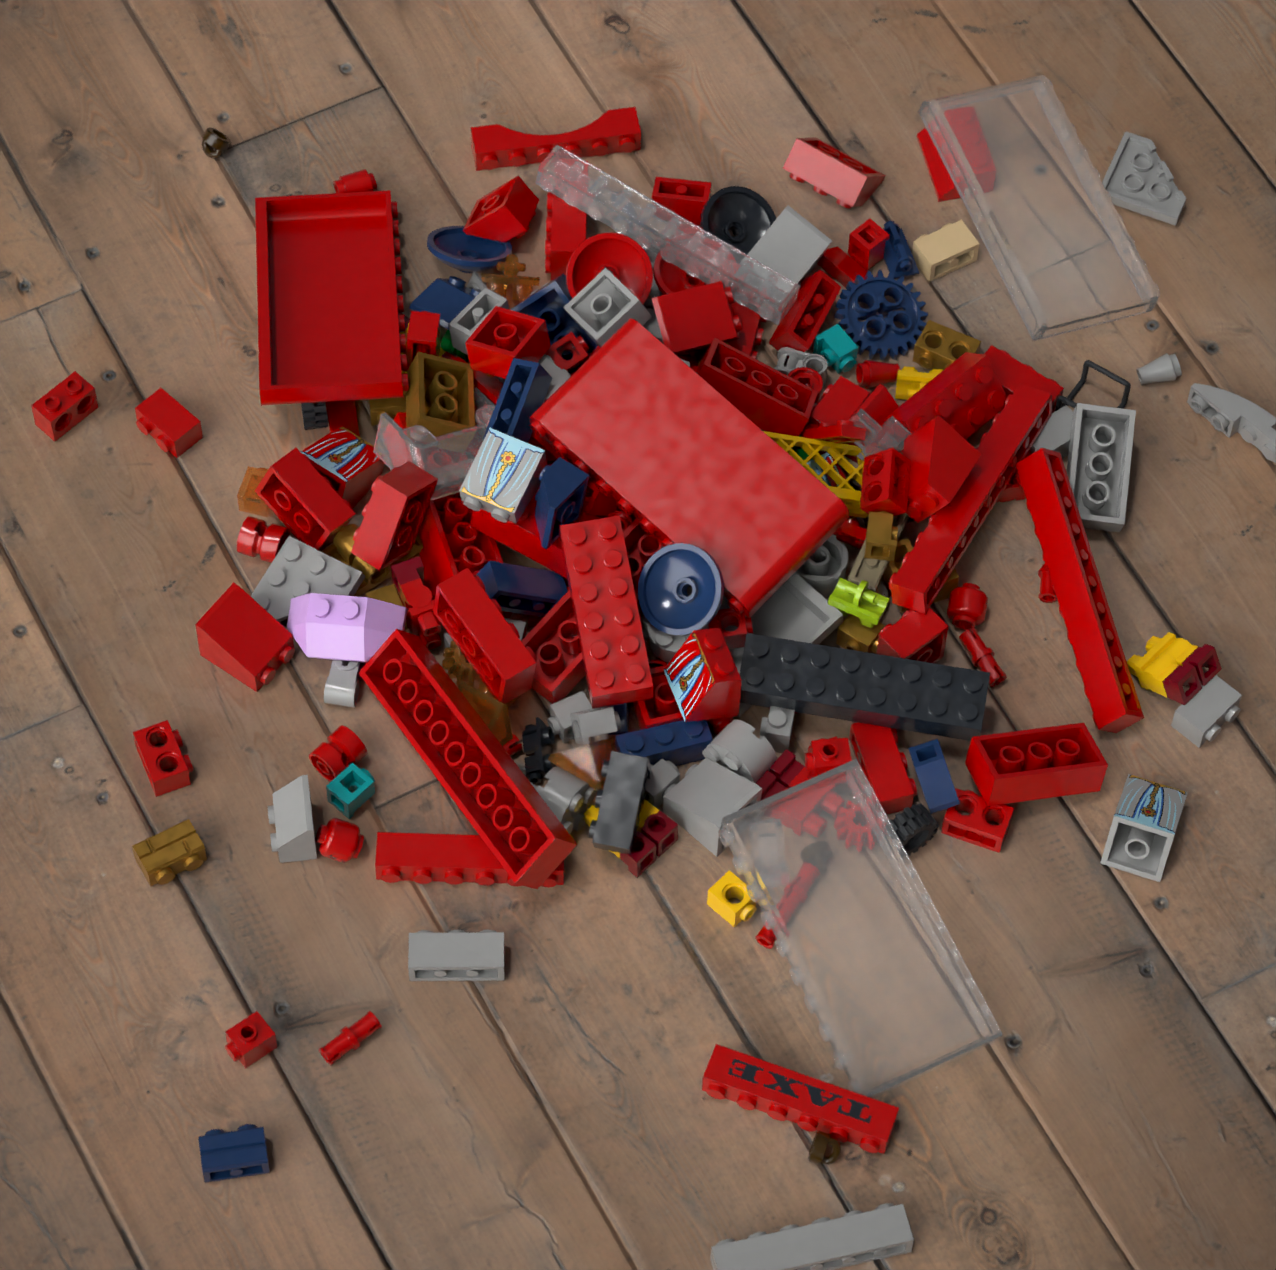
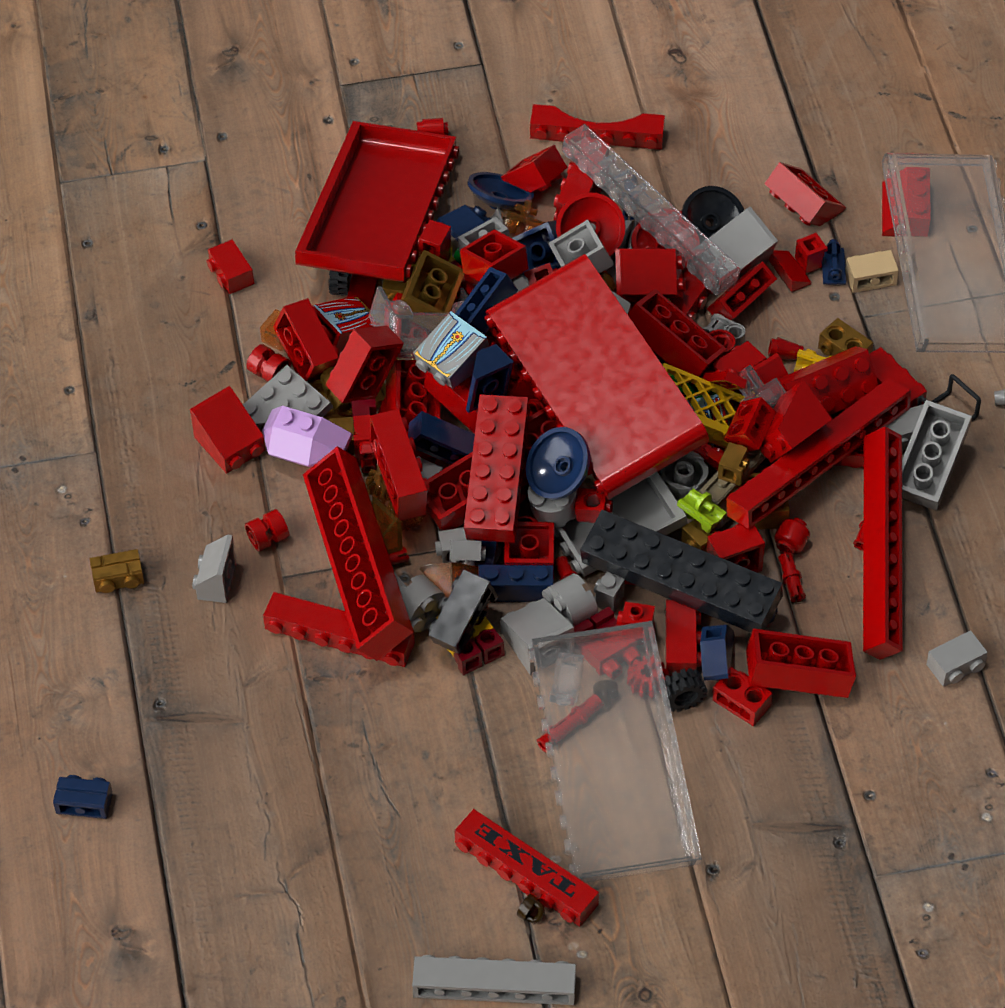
camera: 20 degrees right, 5 degrees down
red brick [31,371,99,442] -> none
red brick [133,720,193,797] -> none
dark brown tile [202,128,231,158] -> none
red brick [225,1011,277,1068] -> none
red head [315,818,364,863] -> none
red pin [318,1011,382,1066] -> none
light grey piece [324,660,362,707] -> none
teal brick [326,763,375,820] -> none
light grey brick [408,929,504,981] -> none
black hinge [522,717,558,784] -> none
light grey brick [644,759,680,808] -> none
red brick [652,177,712,226] -> none
red slope [664,628,742,722] -> none
yellow brick [707,870,757,928] -> none
teal brick [813,324,858,374] -> none
dark blue gear [835,270,928,361] -> none
light grey slope [1100,774,1188,882] -> none
hips [1127,632,1222,705] -> none

